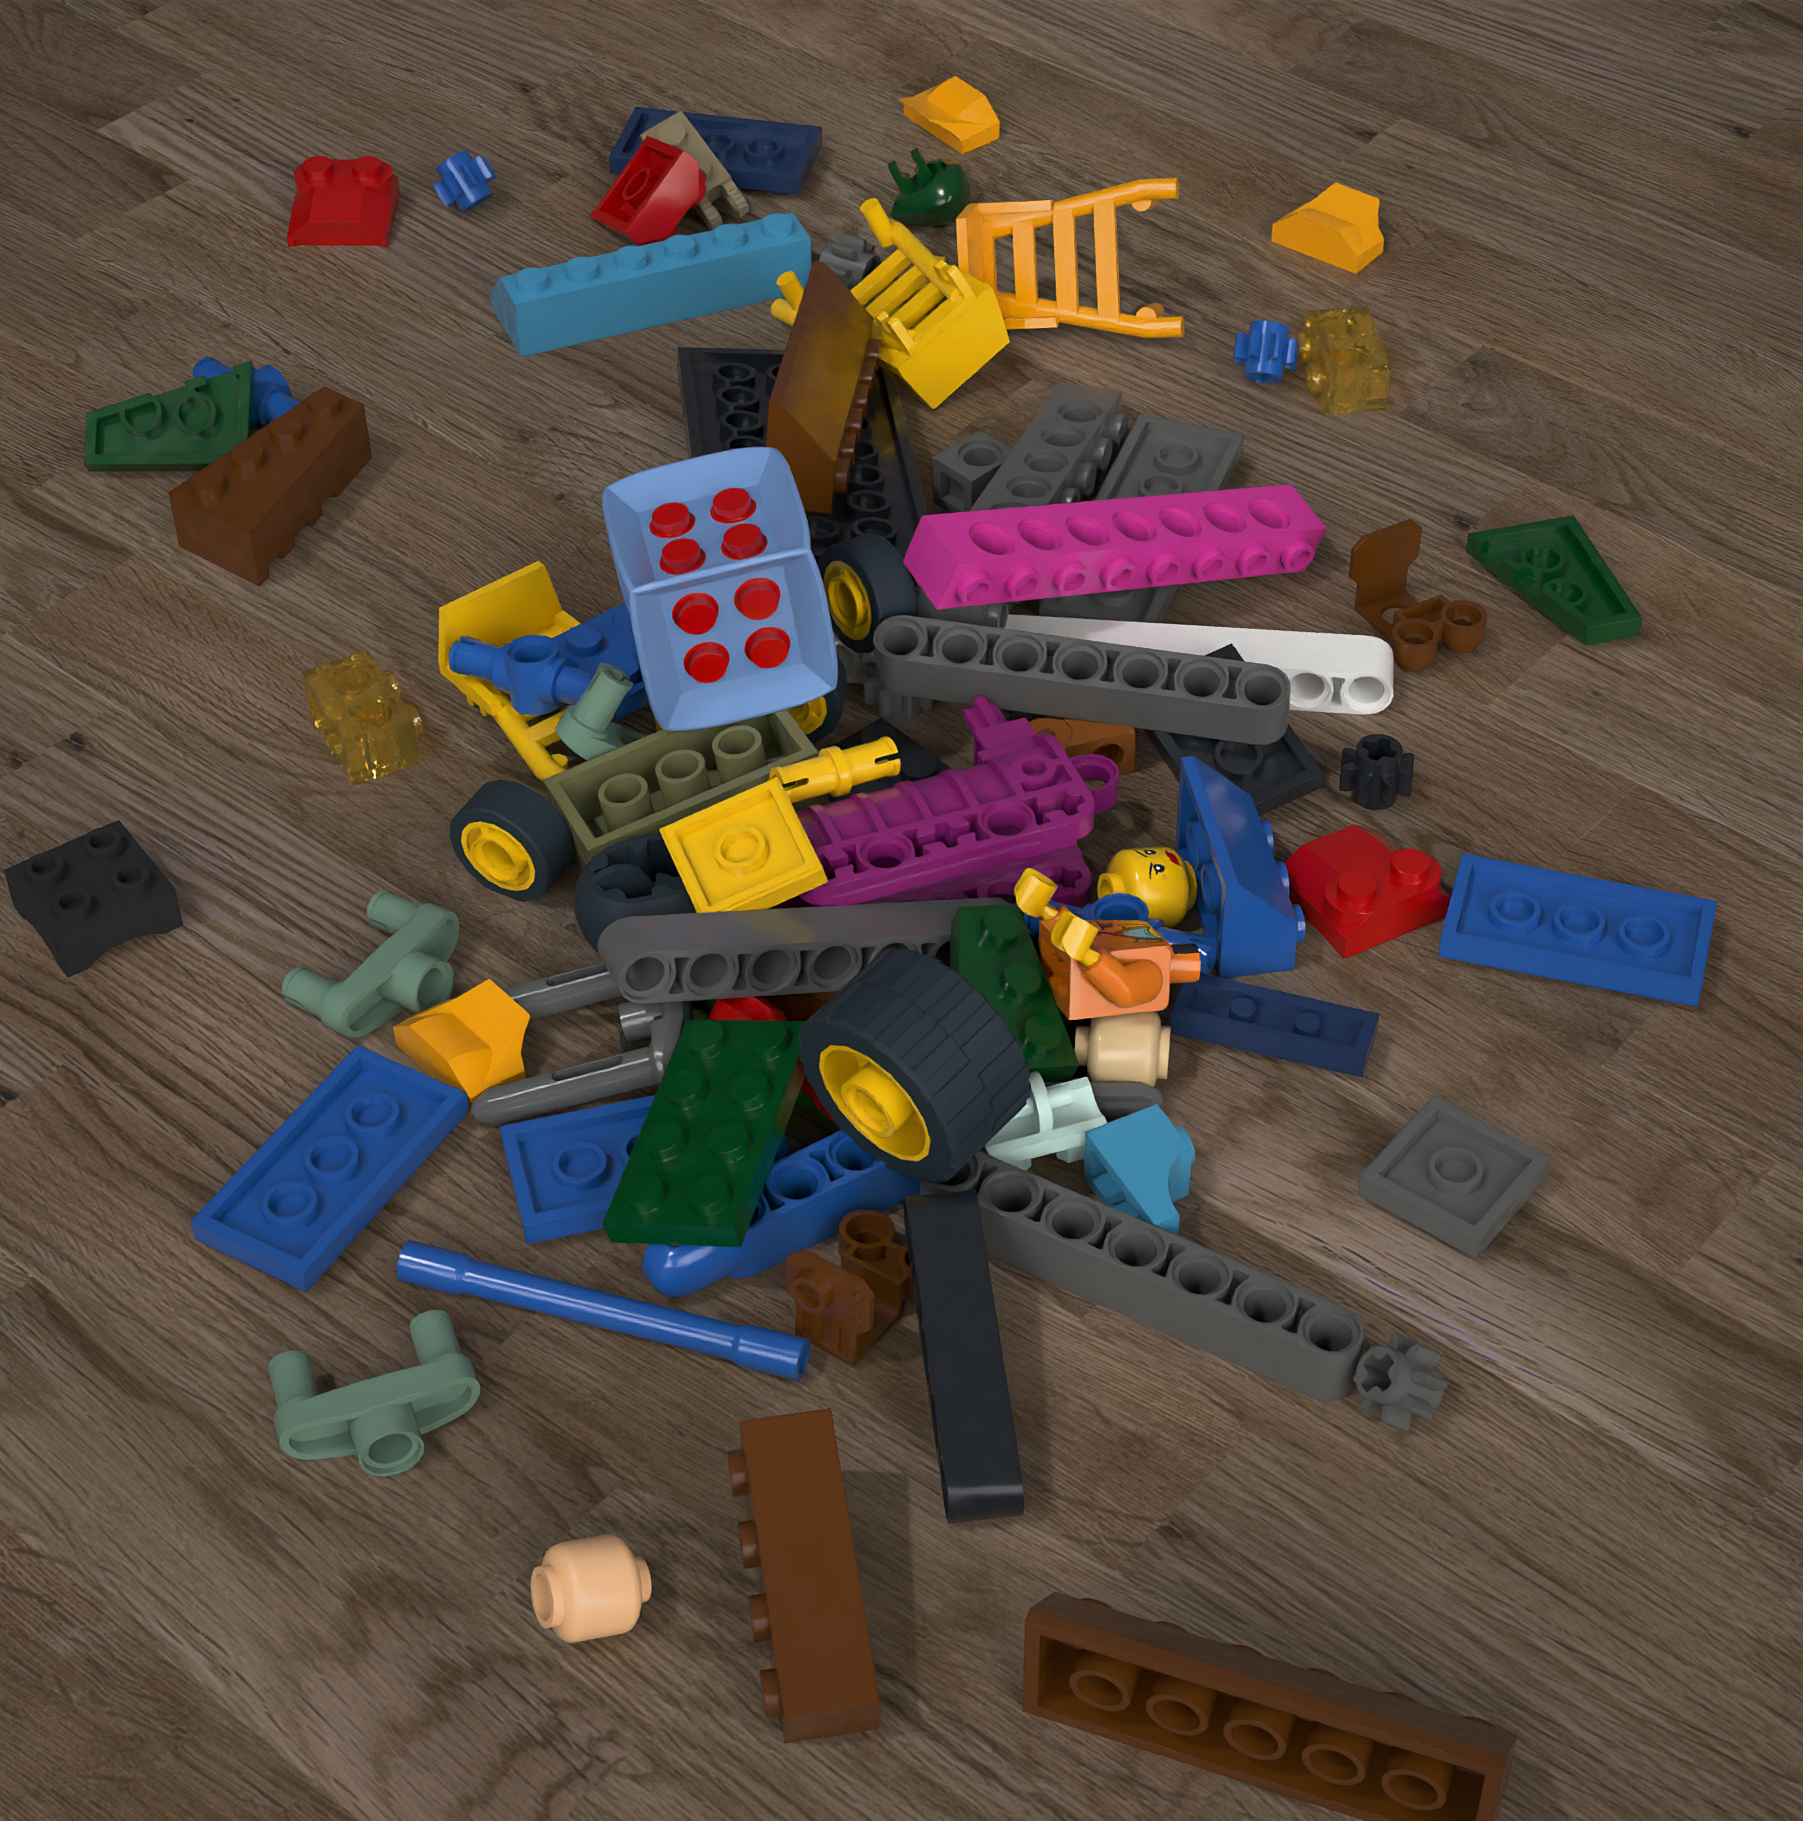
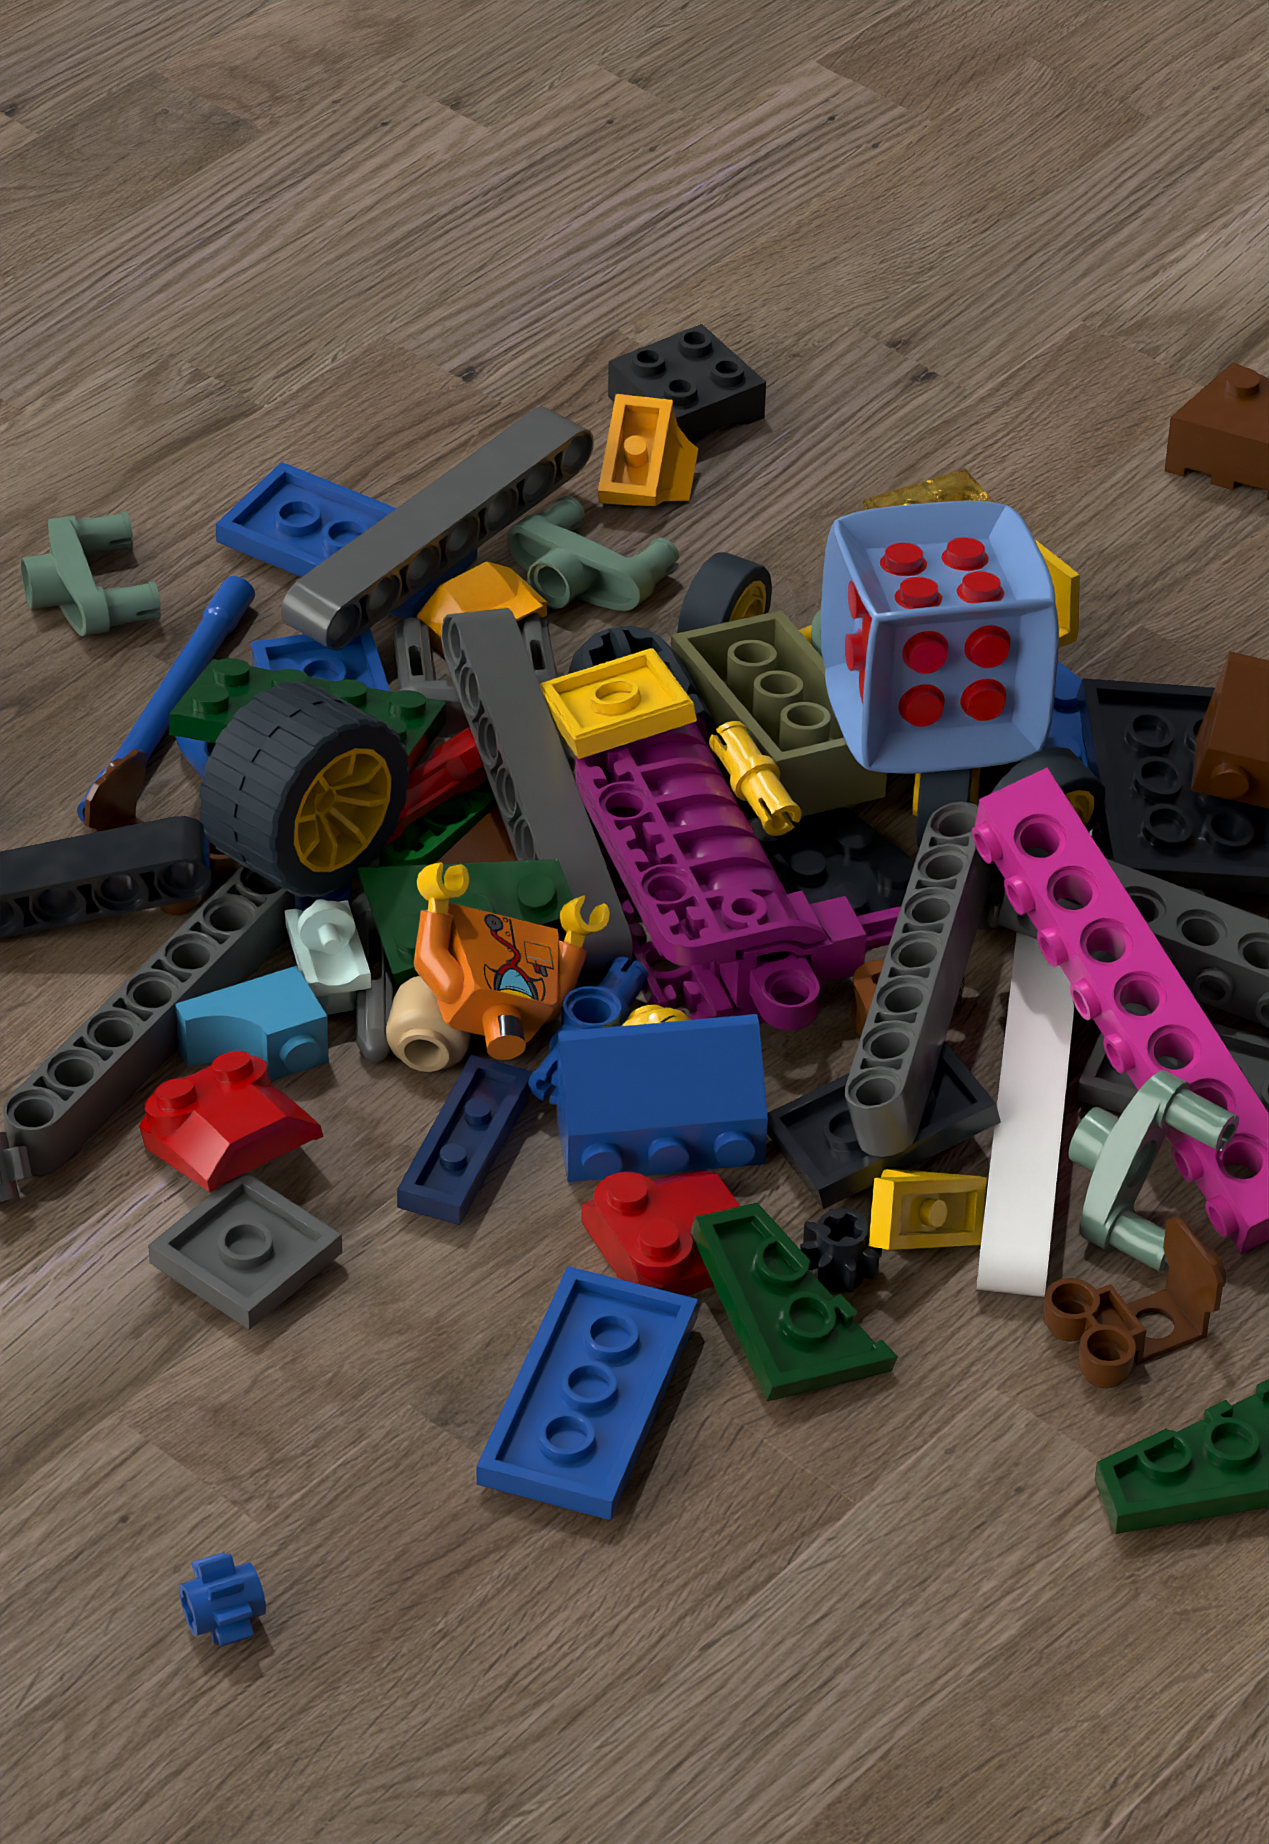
camera: 90 degrees right, 0 degrees up
none -> red slope [139,1051,324,1192]
none -> dark grey beam [281,406,594,650]
none -> light orange slope [598,394,698,506]
none -> dark green wing [690,1203,898,1402]
none -> yellow slope [869,1169,987,1250]
none -> sand green connector [1068,1070,1240,1273]

